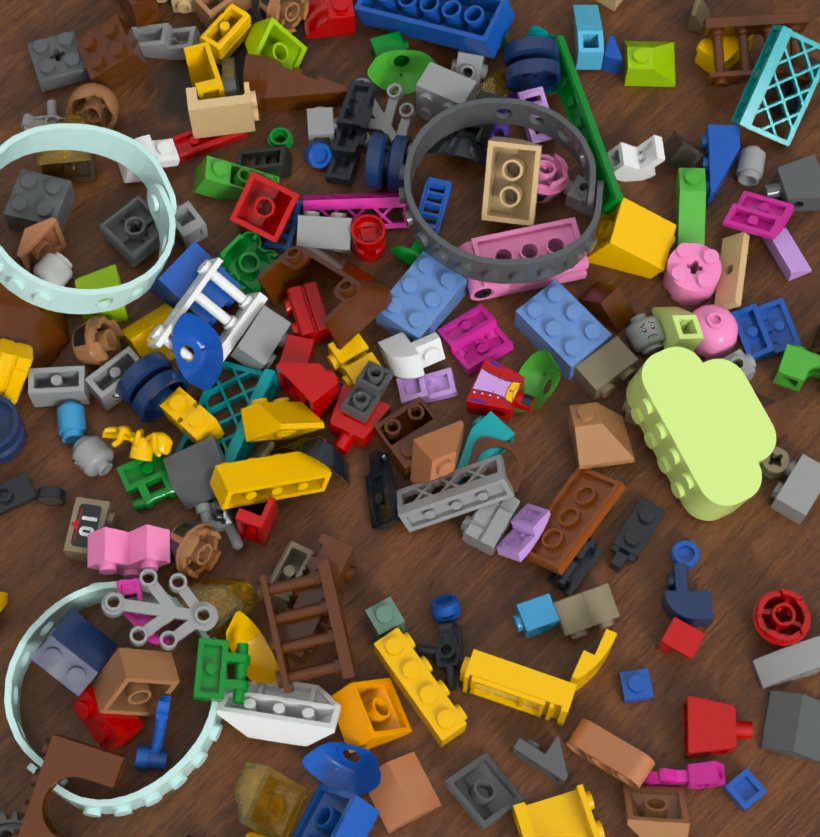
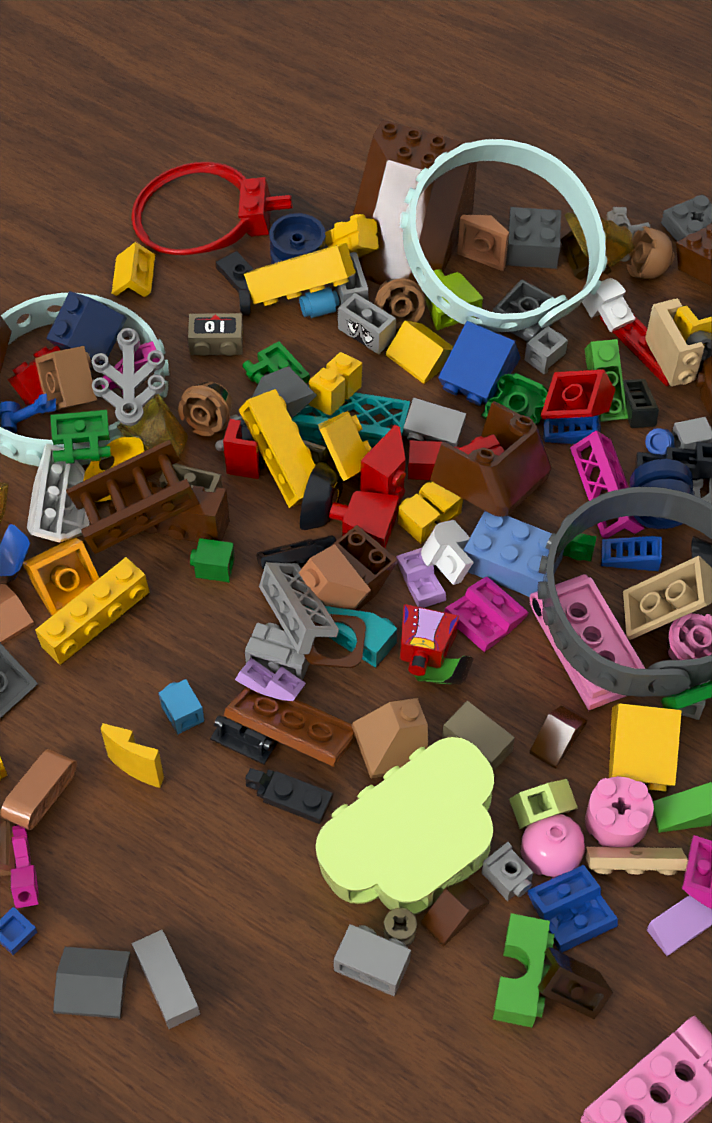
camera: 80 degrees right, 10 degrees down
white head [32,252,73,286] -> none
light grey head [72,435,114,477] -> none
bright pink brick [87,524,170,580] -> none
yellow animal [102,425,173,462] -> none
dark blue wheel [116,352,189,423] -> none
white fence [147,257,268,363] -> none
blue piece [172,313,223,390] -> none
green plate [267,127,293,149] -> none
light grey brick [296,211,352,253] -> none
dark grey slope [341,360,394,423] -> none
red wheel [351,214,386,262] -> none
sand green brick [365,596,405,641] -> none
black piece [415,620,464,691] -> none
blue tile [430,594,461,623] -> none
yellow door [459,649,577,726] -> none
dark grey slope [512,735,568,787] -> none
medium blue brick [514,279,612,381] -> none
dark tan brick [553,583,620,640] -> none
blue plate [618,668,654,703] -> none
light grey head [625,313,665,356] -> none
red panel [657,617,706,659] -> none
dark blue brick [661,563,713,627] -> none
blue tile [670,540,700,570] -> none
red torso [683,696,753,759] -> none
red cone [752,589,811,646] -> none
none -> green brick [190,538,235,582]
none -> yellow brick [244,243,356,306]

